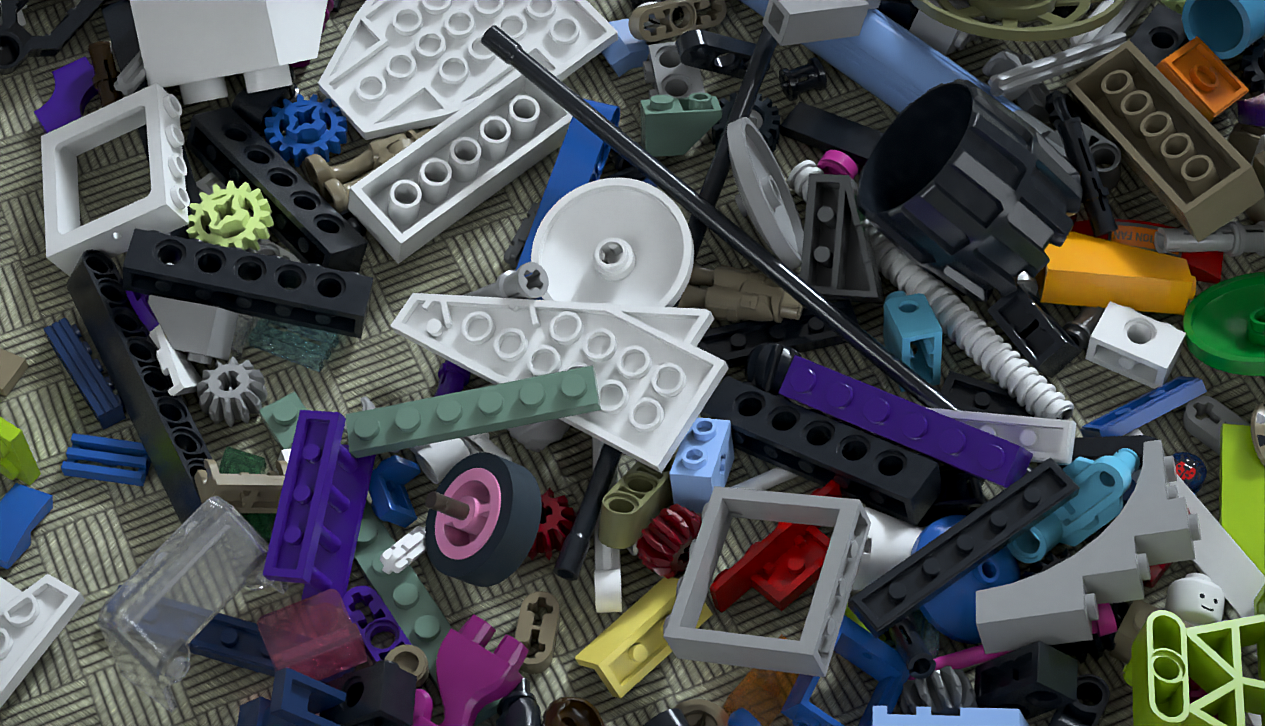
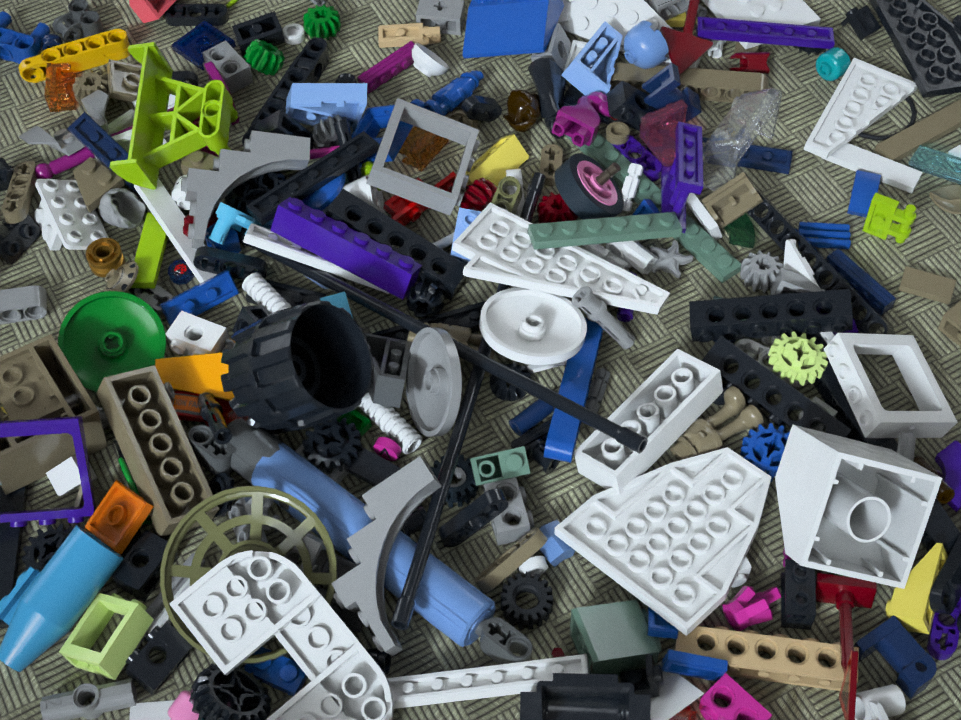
camera: 175 degrees right, 0 degrees up
light grey axle [988,32,1127,97] -> none

